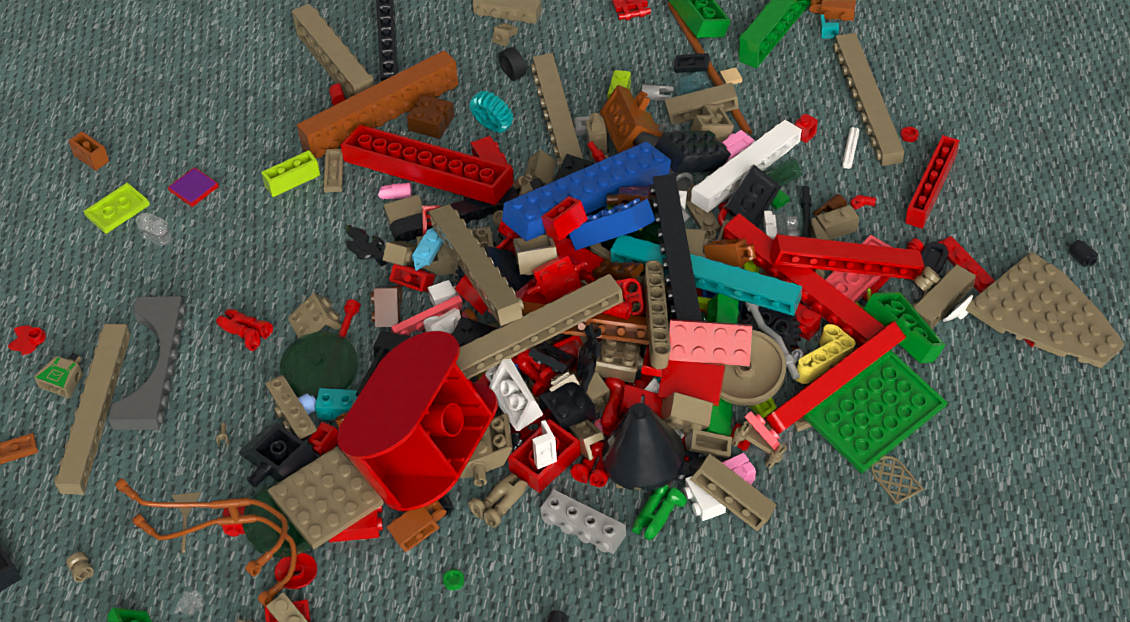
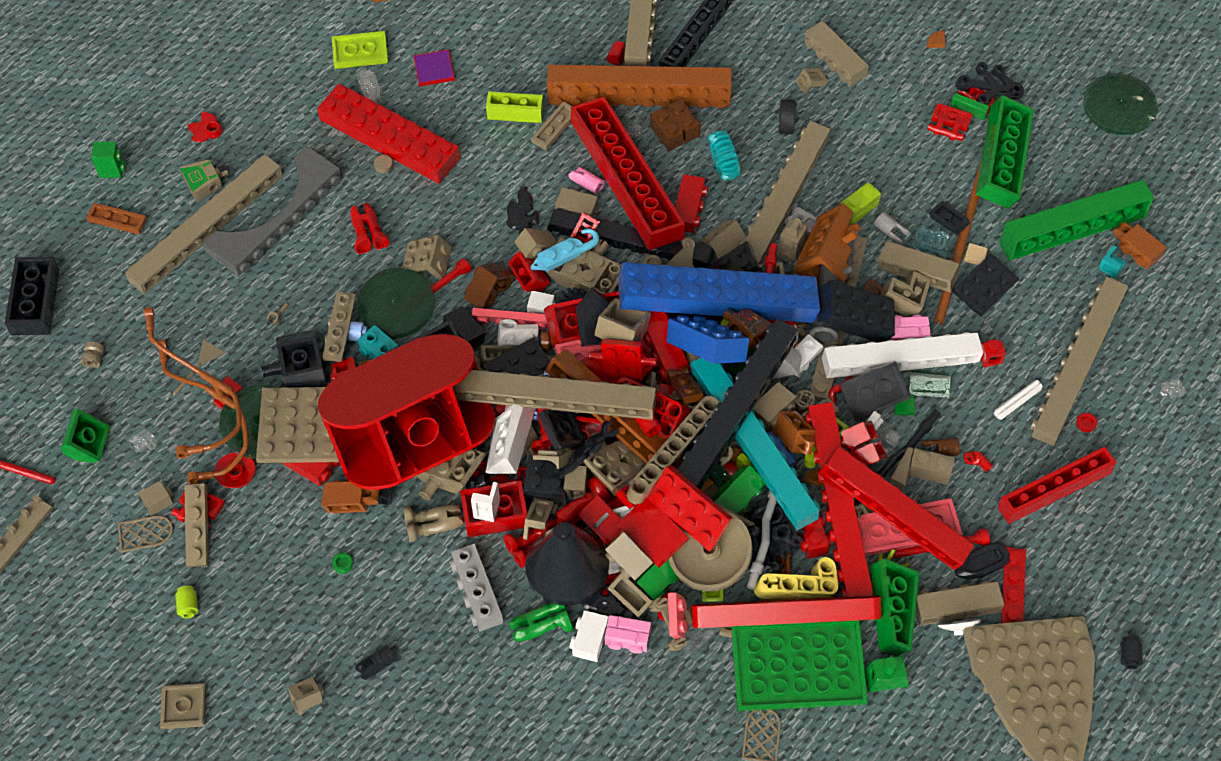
camera: 35 degrees right, 10 degrees up
dark tan brick [429,204,524,326] -> none
red brick [541,196,587,241] -> none
dark tan brick [690,453,777,531] -> none
dark tan wheel [914,266,941,292] -> none
none -> red brick [317,83,460,184]
none -> dark tan tile [374,155,393,173]
none -> piece [841,421,888,466]
none -> green torso [865,656,909,692]
none -> black plate [952,253,1019,317]
none -> clear arm [1159,378,1185,401]

